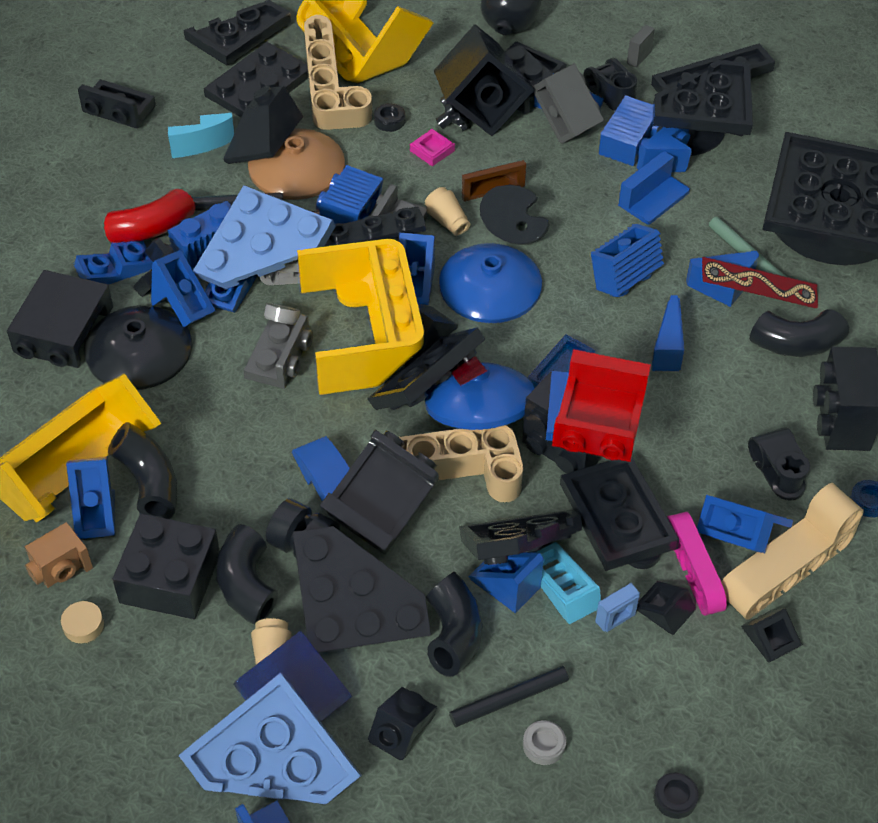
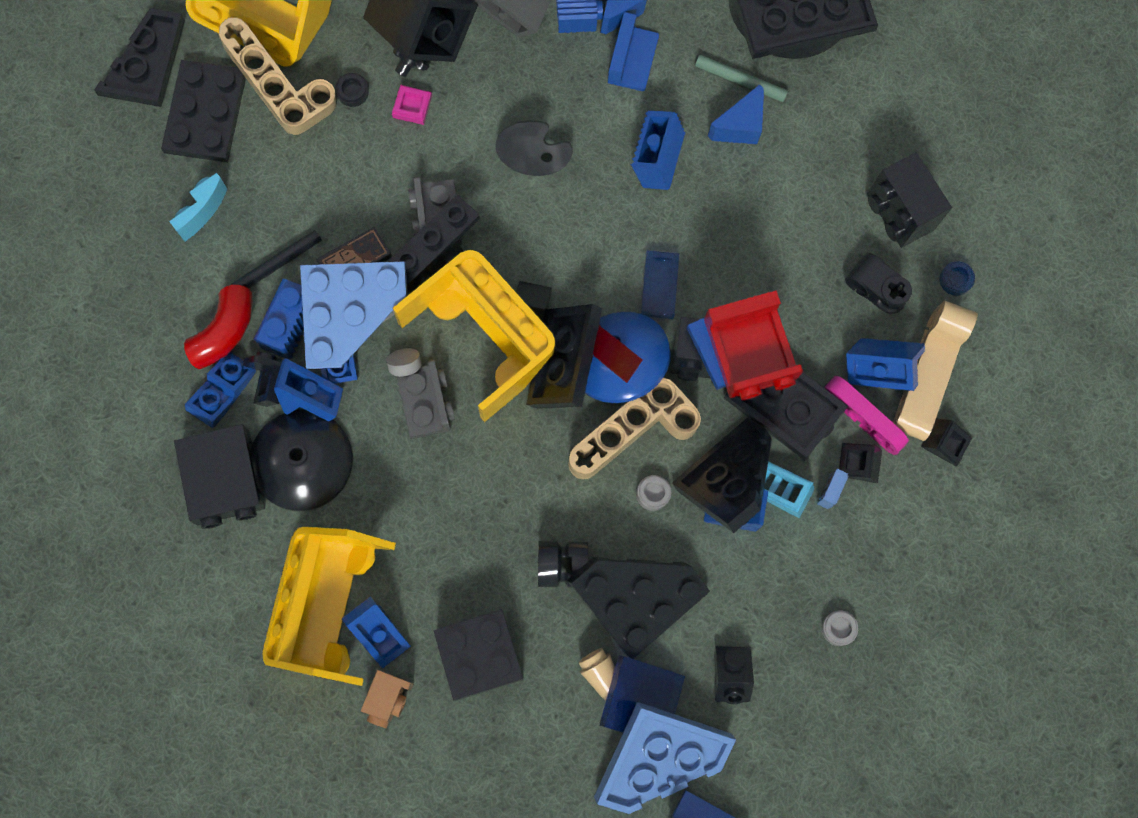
camera: 35 degrees left, 25 degrees up
tan tile [61,601,104,643] -> none
black bracket [78,79,156,129] -> none
black cylinder [108,422,177,519] -> none
black cylinder [216,524,278,625] -> none
black slope [223,85,304,164] -> none
medium nougat dish [248,128,345,200] -> none
blue slope [292,436,350,501] -> none
blue brick [316,165,383,224] -> none
black panel [320,430,439,555] -> none
blue slope [399,232,435,305] -> none
tan cone [425,187,471,236] -> none
black cylinder [426,571,483,677] -> none
blue dish [439,243,542,323] -> none
black bar [449,666,569,728] -> none
reddish brown slope [462,160,526,202] -> none
blue slope [652,295,684,371] -> none
black tile [653,773,699,819] -> none
sticker [702,256,818,309] -> none
black cylinder [749,309,849,357] -> none
none -> light grey tile [636,475,672,511]

